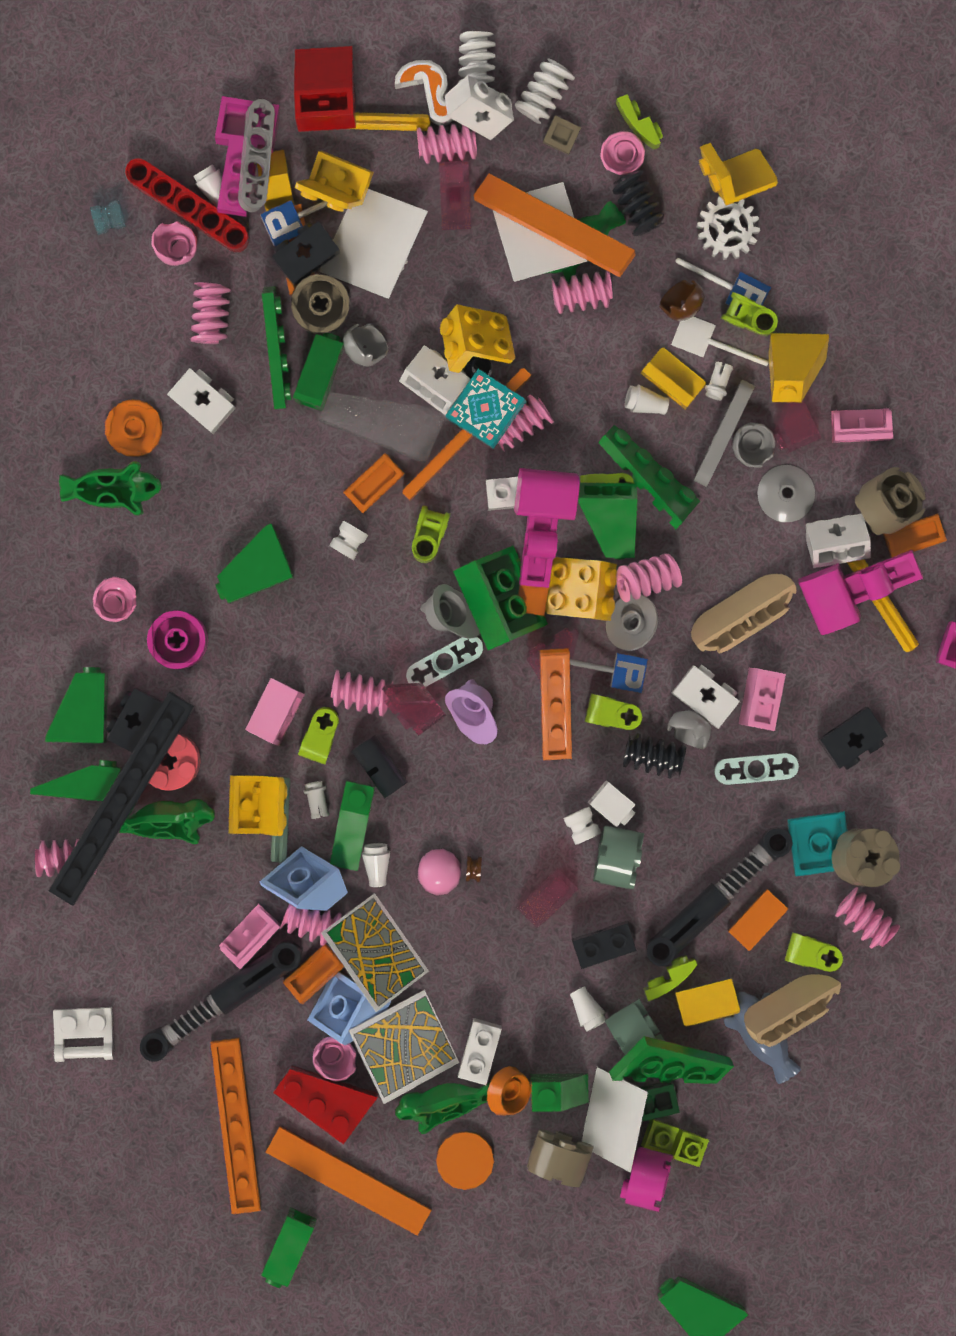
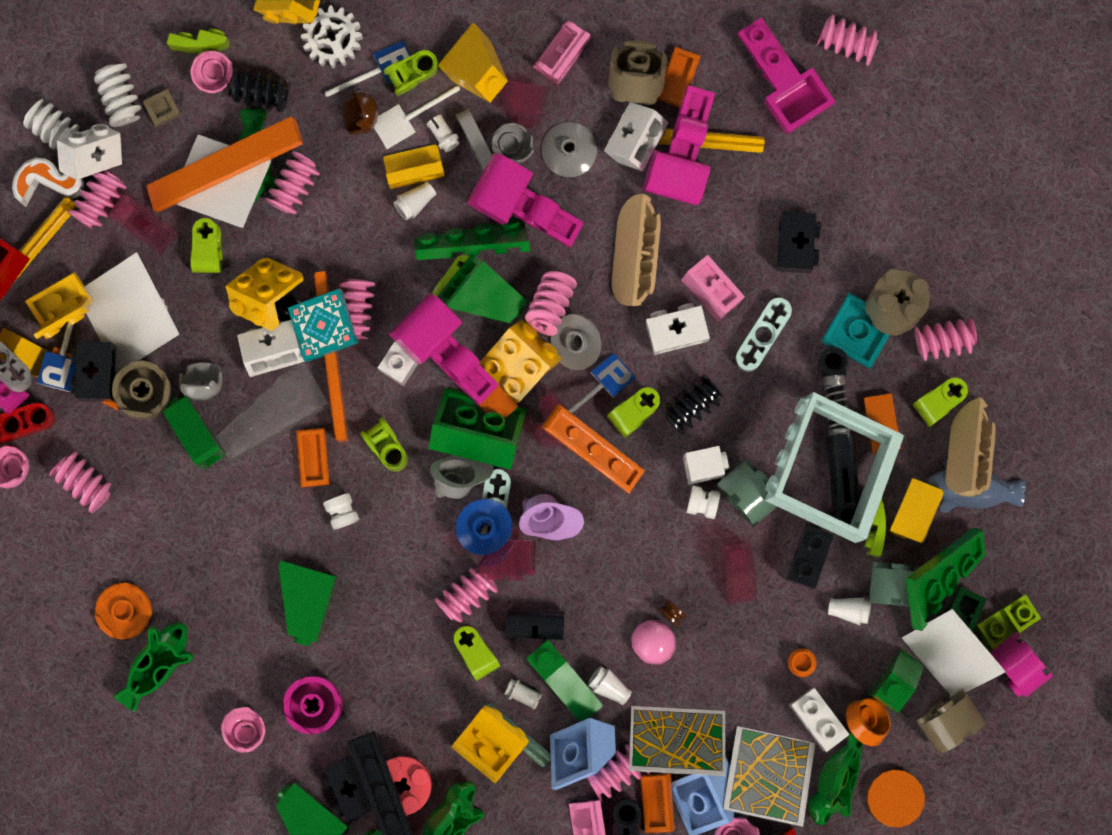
camera: 50 degrees left, 5 degrees down
white brick [167,368,236,434] -> none
bright pink hinge [245,678,305,746] -> none
green wing [262,286,291,409] -> none
light grey hair [667,710,711,749] -> none
none -> lime piece [191,218,222,273]
none -> blue dish [456,499,513,555]
none -> dark pink plate [466,153,584,248]
none -> light aqua window [765,392,904,543]
none -> orange plate [788,648,817,677]

